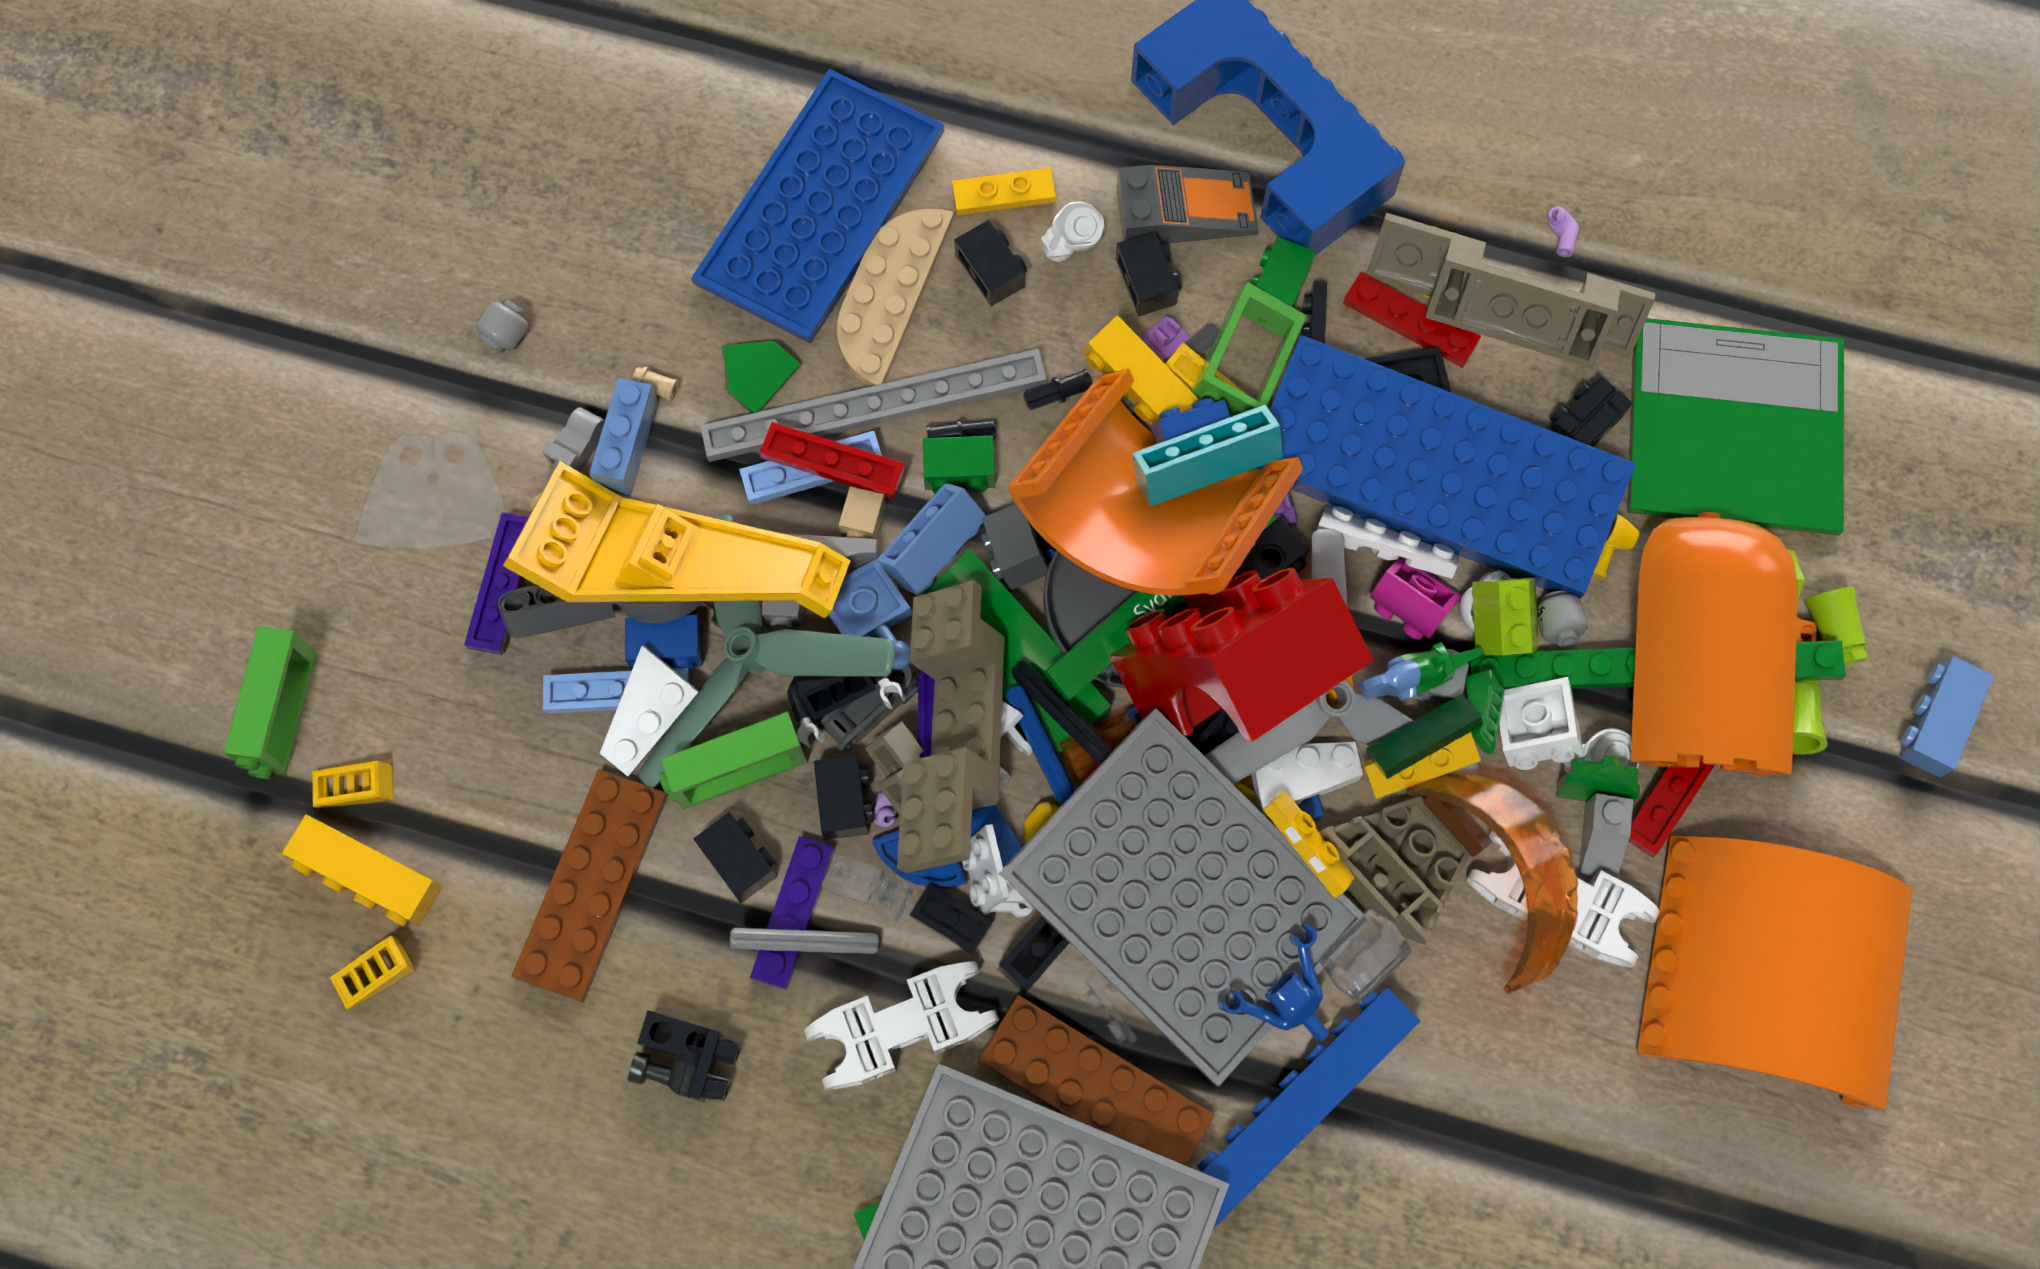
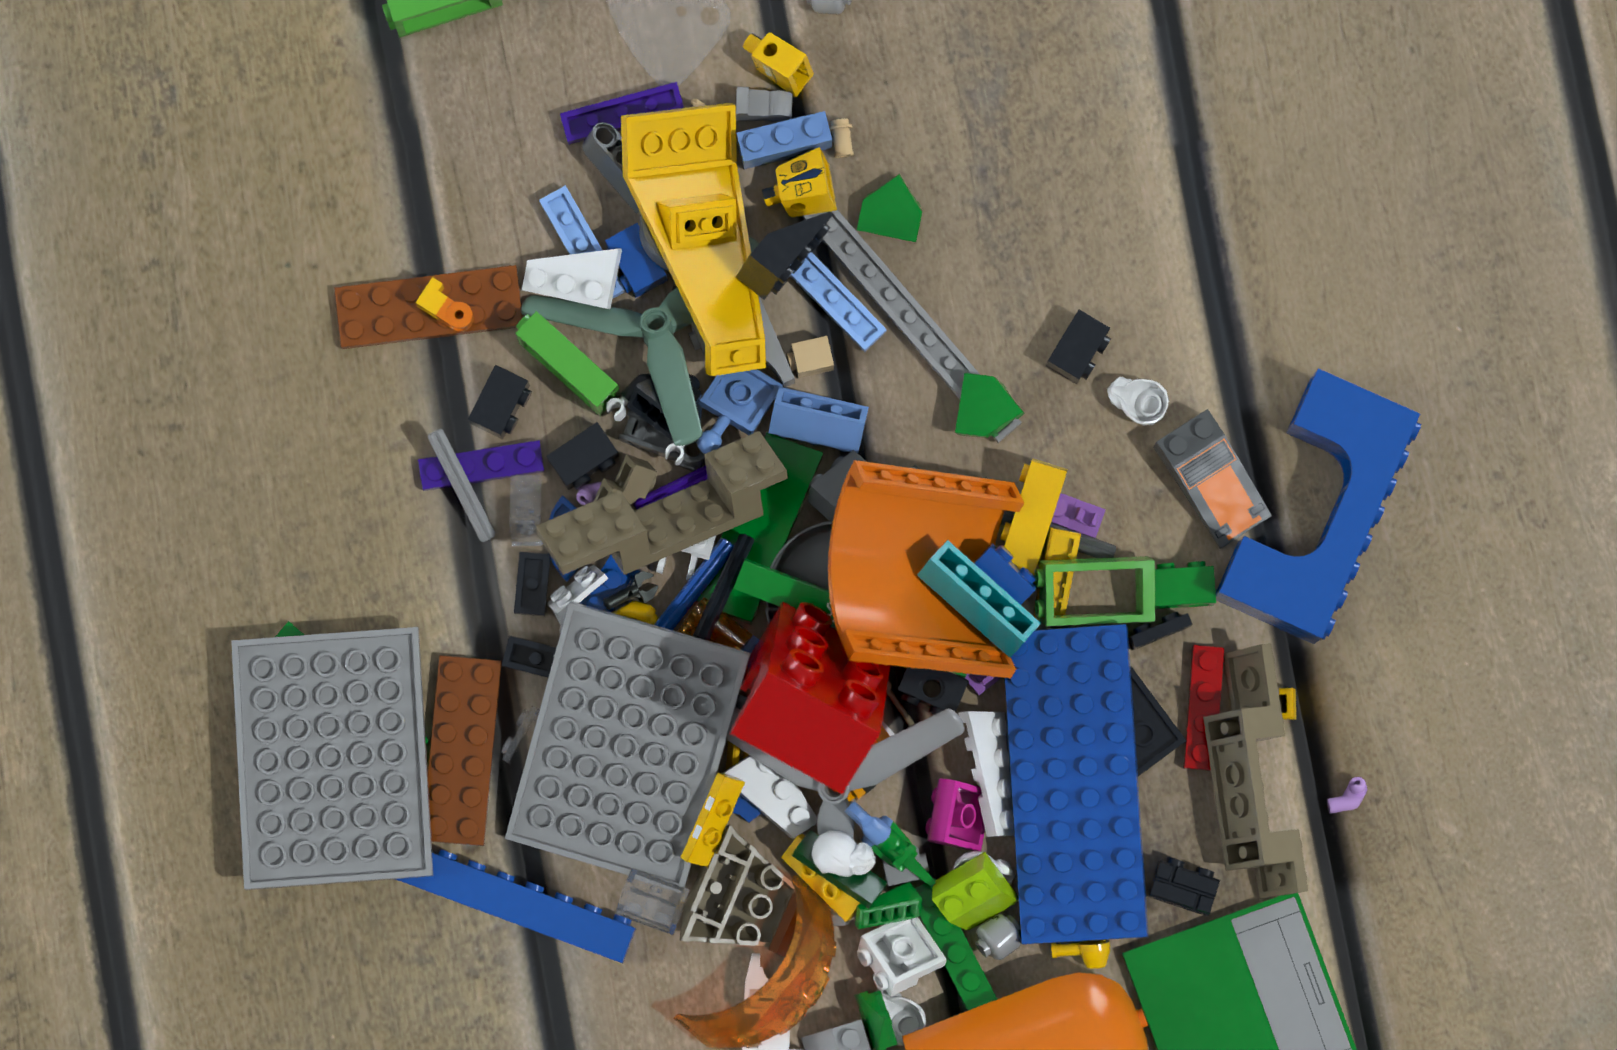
camera: 60 degrees right, 10 degrees up
yellow brick [282,814,442,927] -> none
yellow slope [312,761,393,808] -> none
yellow slope [330,935,416,1010] -> none
black hips [628,1010,741,1103] -> none
blue plate [691,69,945,343] -> none
red plate [759,422,905,499] -> none
white piece [804,961,999,1090] -> none
tan plate [837,209,954,387] -> none
green brick [923,436,995,493] -> none
black axle [926,419,996,440] -> none
yellow plate [952,167,1056,216] -> none
black axle [1023,369,1092,410] -> none
black brick [1115,231,1182,317] -> none
blue piece [1217,924,1329,1042] -> none
none -> leg [416,277,474,332]
none -> pearl dark grey bar [603,570,658,610]
none -> black slope [736,211,833,300]
none -> yellow torso [743,32,814,98]
none -> yellow torso [762,147,837,217]
none -> white hair [811,830,875,877]
none -> green slope [955,373,1025,438]

